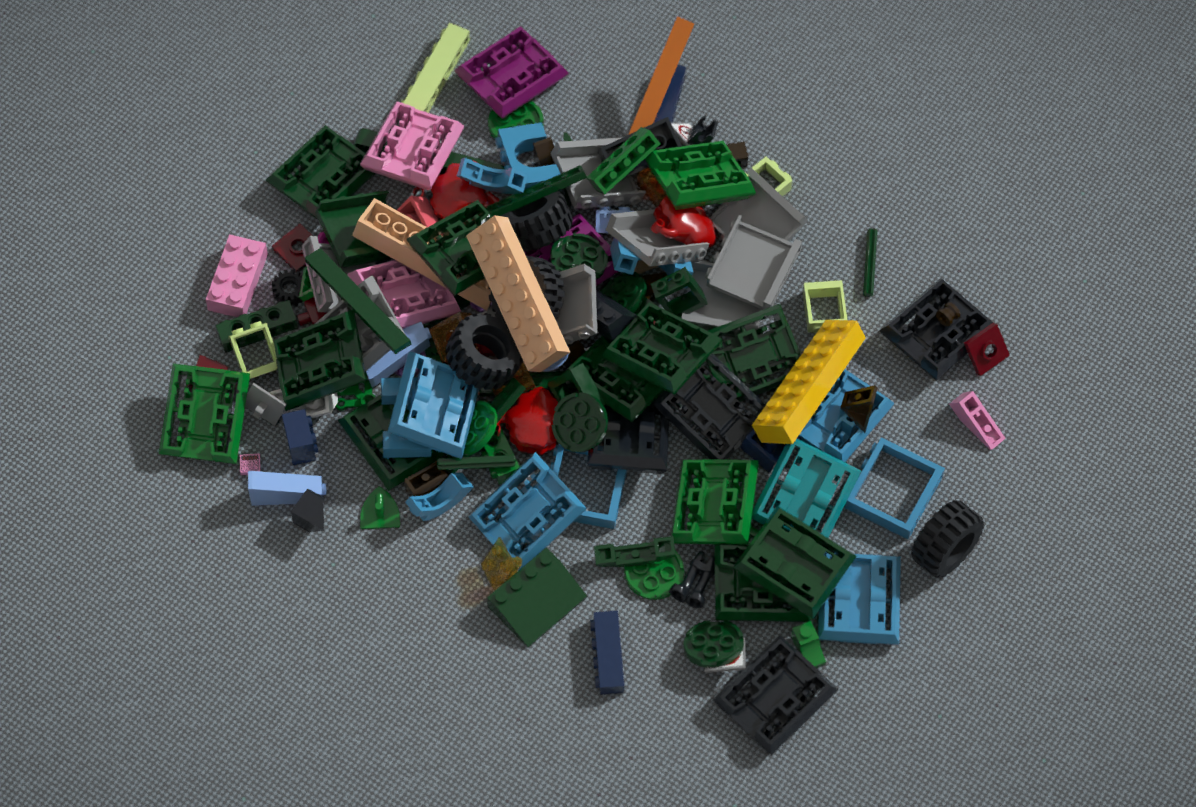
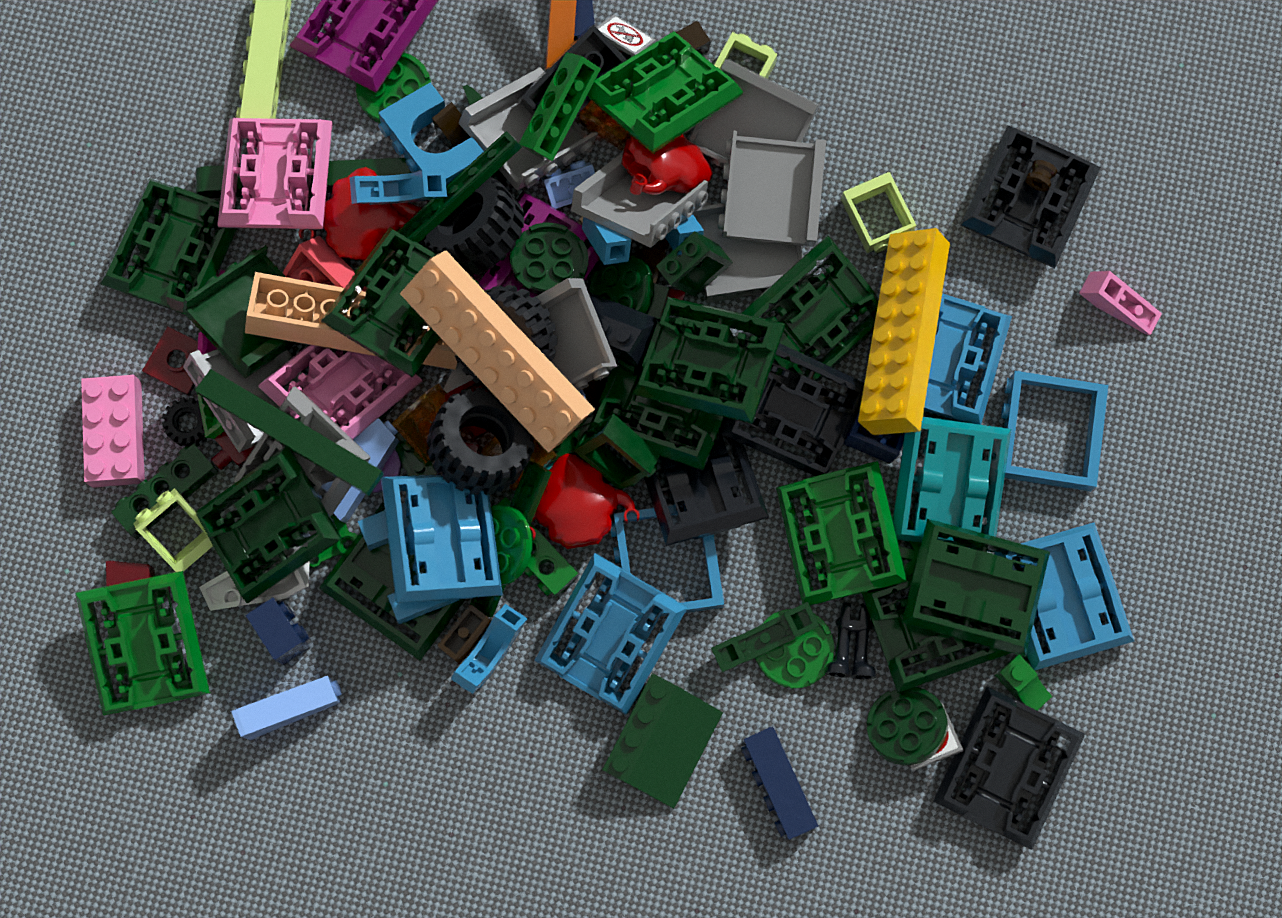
camera: 20 degrees left, 15 degrees up
tile [240,454,261,475] -> none
light grey piece [245,383,287,426] -> none
black slope [291,489,325,533] -> none
green shield [360,486,400,529] -> none
dark green axle [437,455,516,470] -> none
clear yellow hinge [481,537,522,591] -> none
dark green tile [552,393,608,452] -> none
black hinge [687,116,718,145] -> none
dark brown slope [840,385,878,433] -> none
dark green axle [863,228,878,297] -> none
black tyre [911,500,984,578] -> none
dark red piece [964,322,1010,376] -> none

